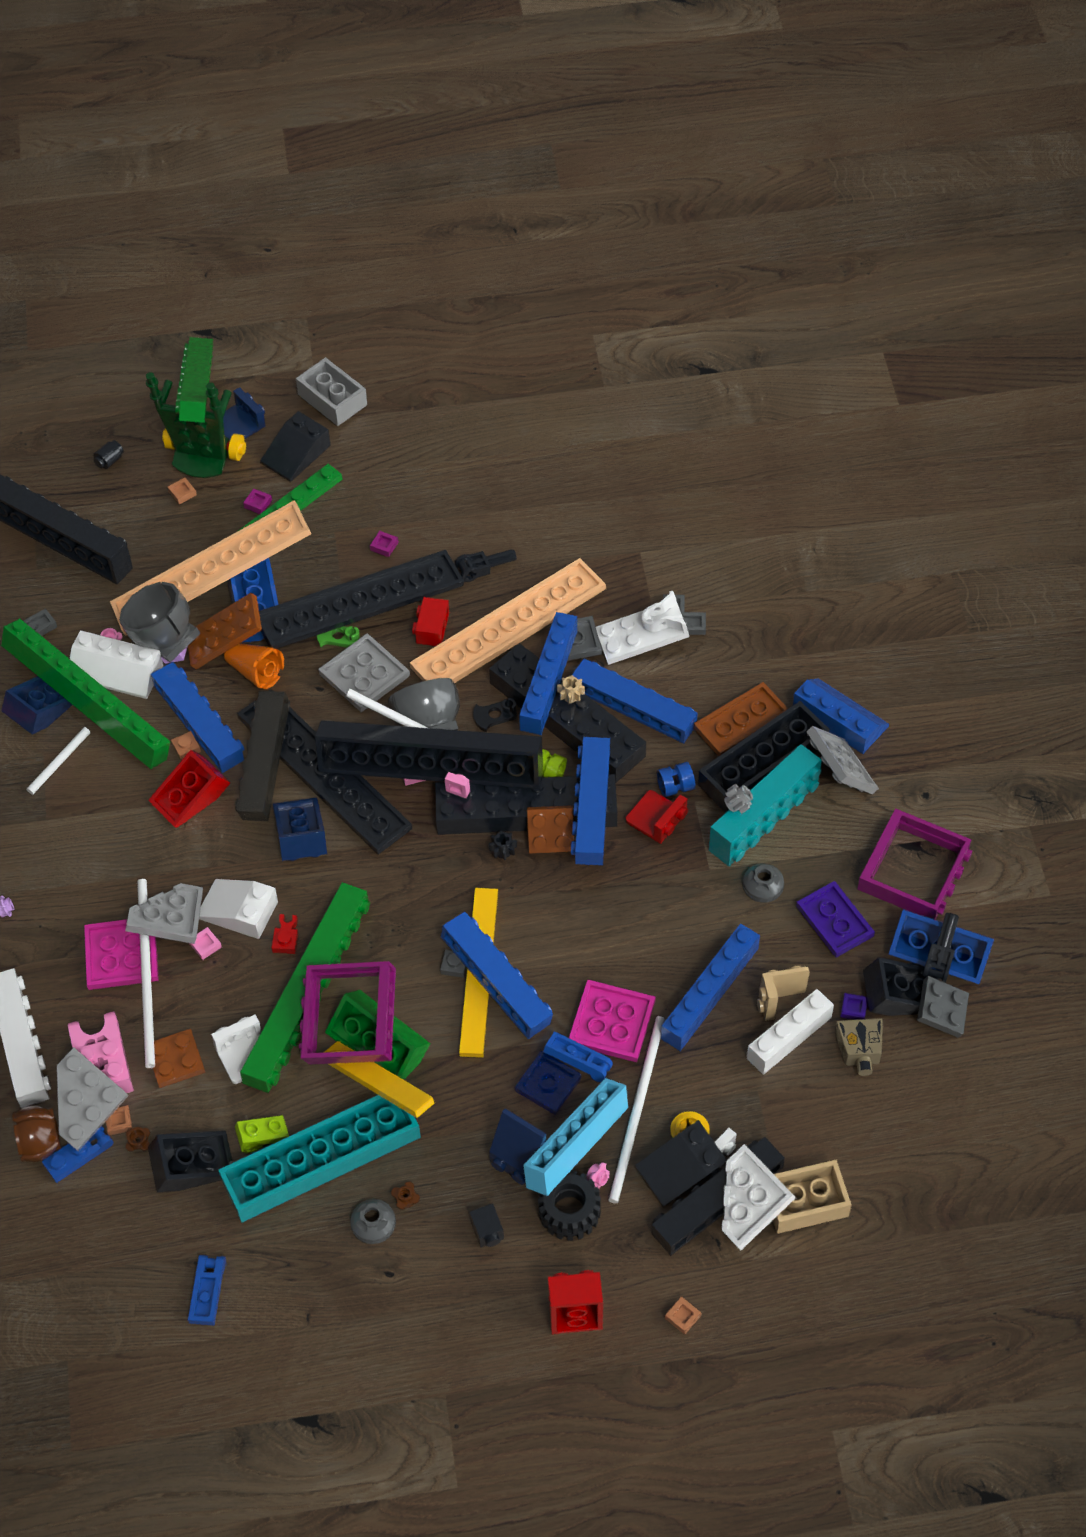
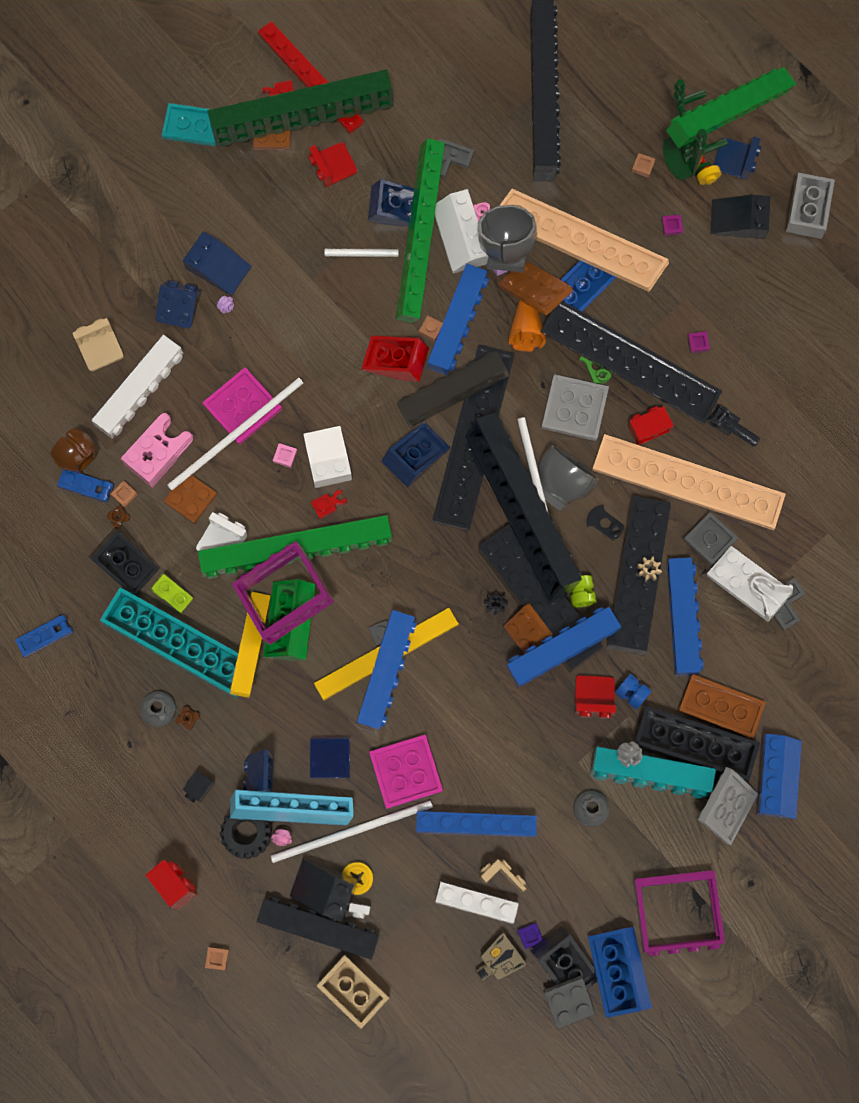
camera: 55 degrees right, 20 degrees up
light grey plate [57,1047,129,1152] -> none
black brick [93,440,124,469] -> none
light grey plate [125,883,203,944] -> none
green plate [237,464,343,532] -> none
bright pink plate [445,772,470,798] -> none
blue brick [519,612,577,735] -> none
blue plate [543,1031,613,1082] -> none
white plate [722,1144,796,1250] -> none
dark purple plate [796,881,875,958] -> none
black connector [922,913,959,983] -> none

